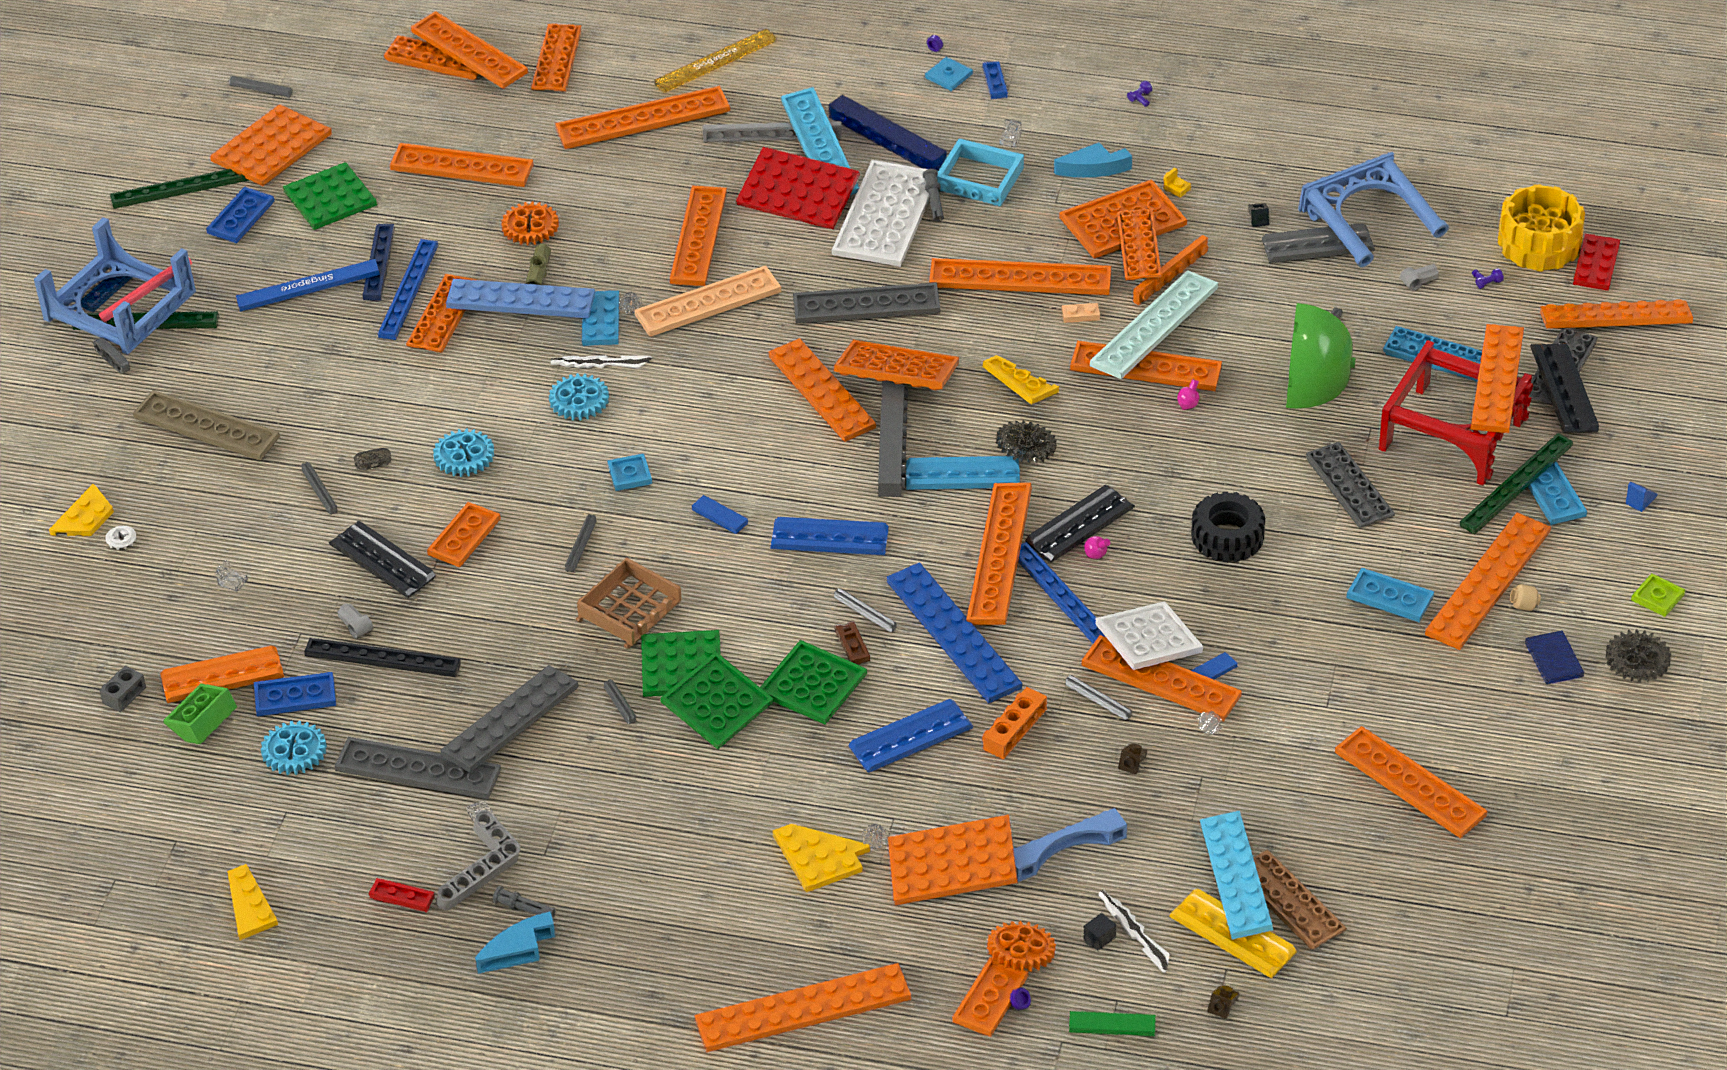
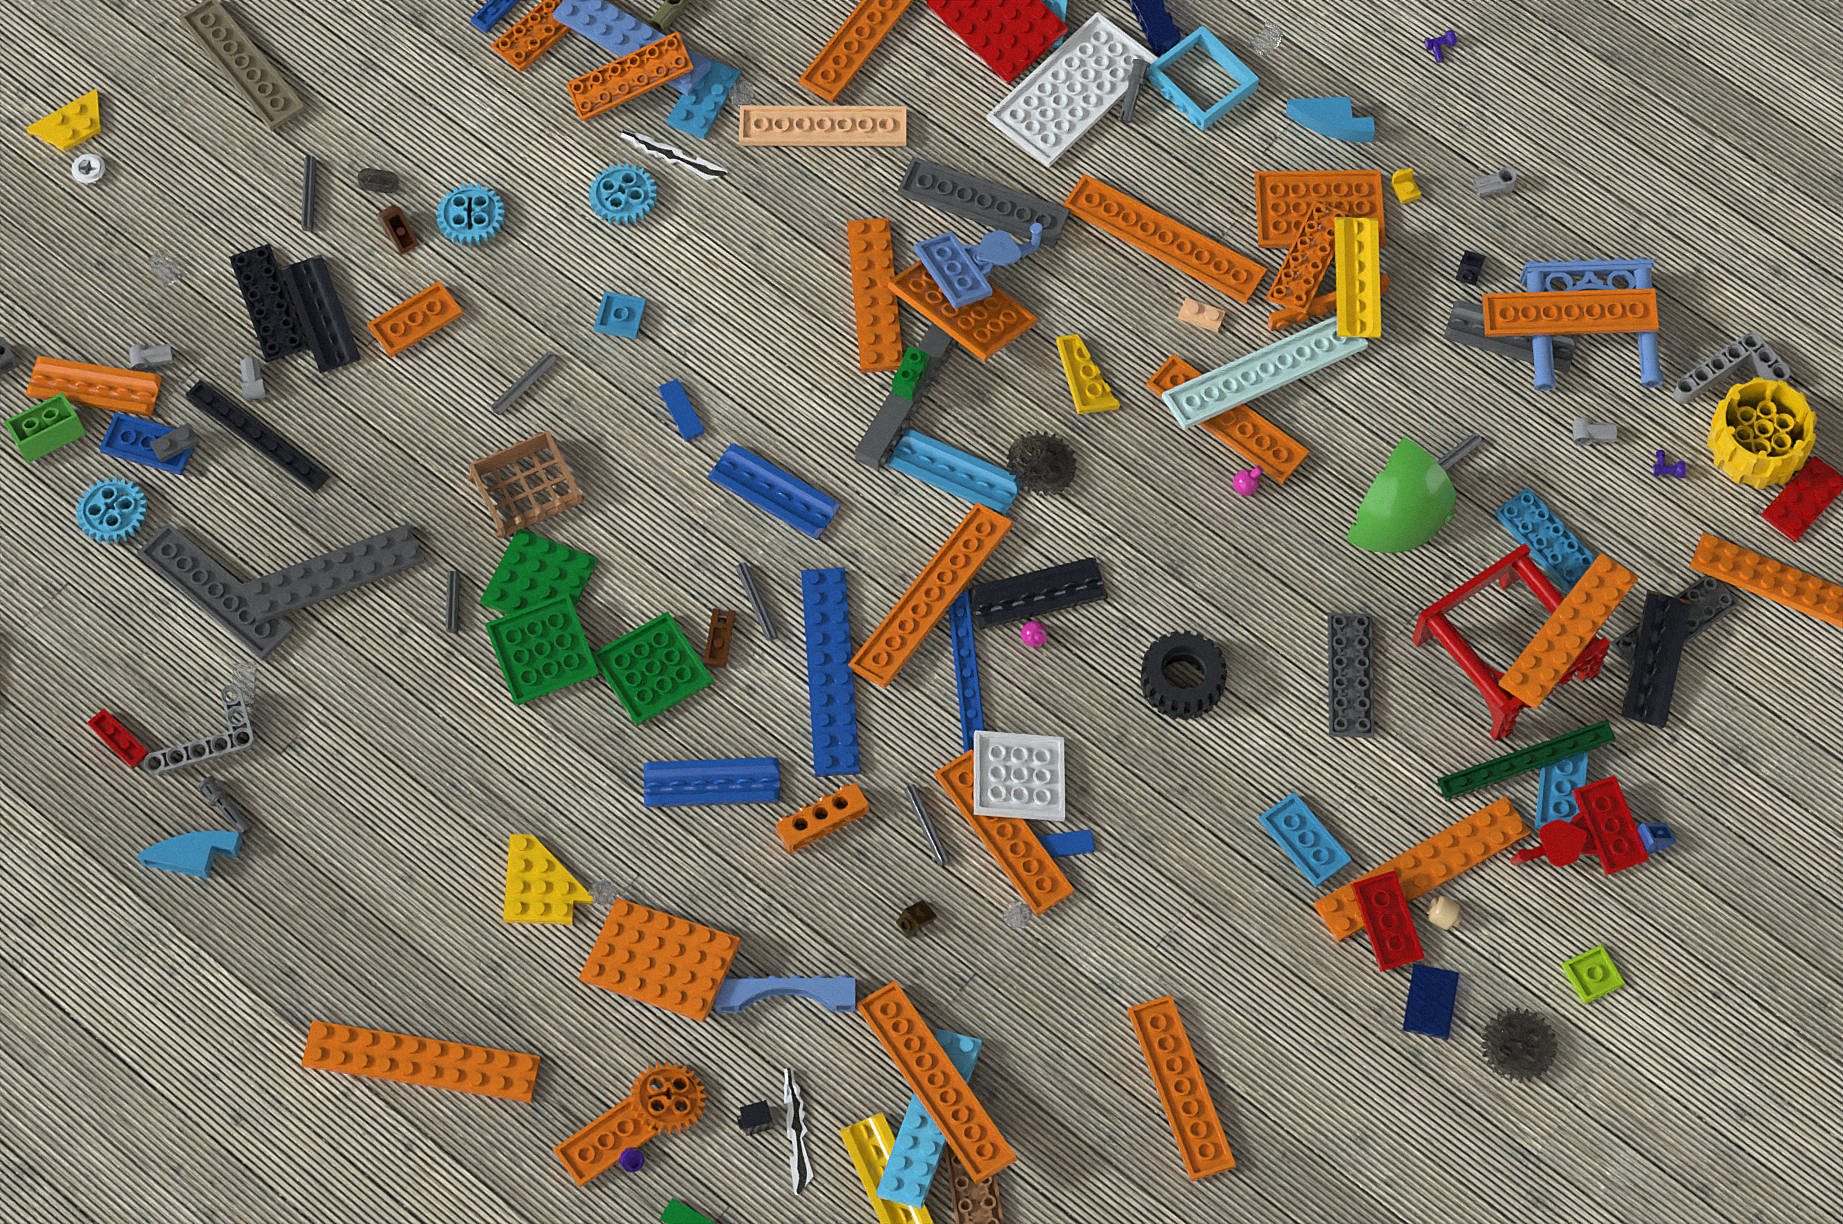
camera: 25 degrees right, 20 degrees up
none -> light grey piece [129,344,174,372]
none -> dark grey plate [150,422,200,463]
none -> black plate [229,243,307,363]
none -> reddish brown slope [375,204,419,255]
none -> orange plate [566,31,694,121]
none -> orange plate [856,980,1017,1185]
none -> green brick [892,346,929,401]
none -> medium blue plate [914,223,1043,309]
none -> yellow plate [1334,217,1381,338]
none -> red plate [1351,870,1425,972]
none -> light grey piece [1473,167,1517,197]
none -> orange plate [1482,288,1659,337]
none -> red plate [1510,775,1650,876]
none -> light grey beam [1673,332,1790,404]

